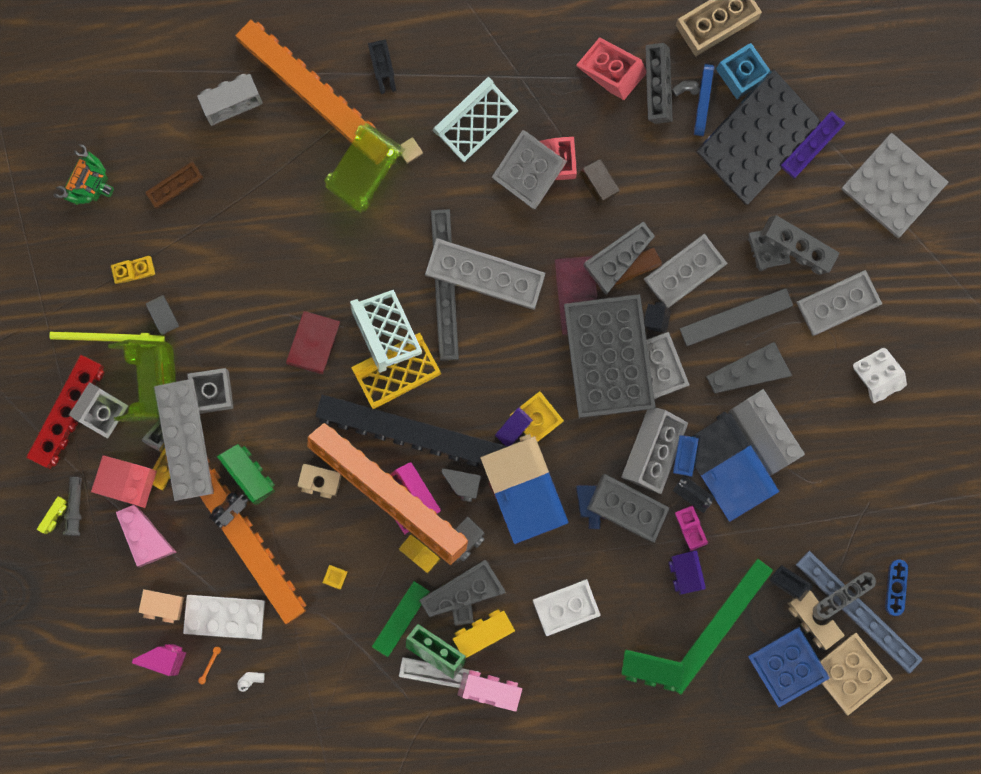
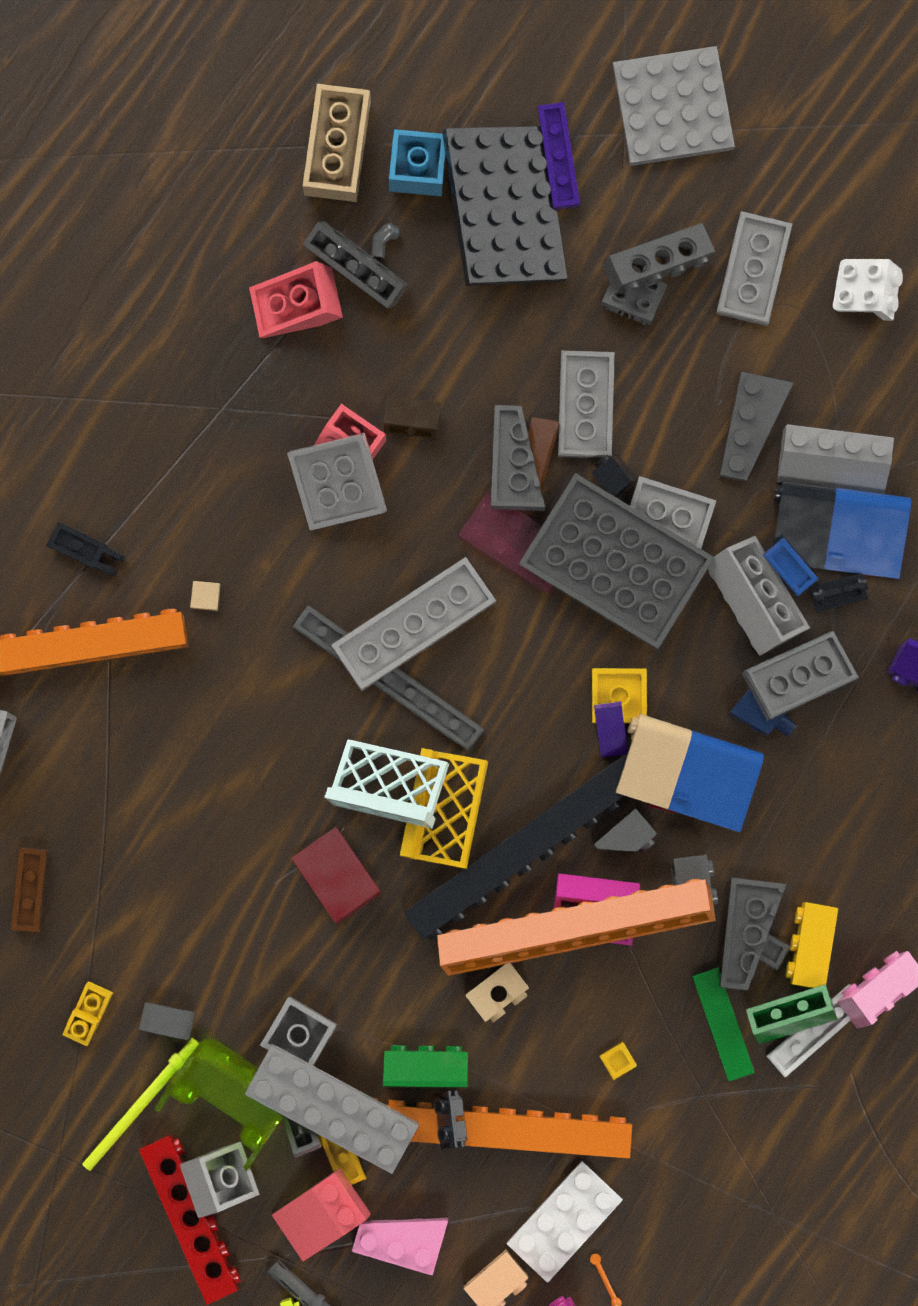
camera: 50 degrees left, 0 degrees up
white arm [237,672,265,692] -> none
clear neon green windscreen [324,123,405,213] -> none
yellow slope [399,535,440,574] -> none
light aqua fence [432,77,518,162] -> none
white tile [533,579,601,636] -> none
dark pink slope [675,506,708,551] -> none
dark grey tile [679,288,793,347] -> none
blue beam [694,64,714,136] -> none

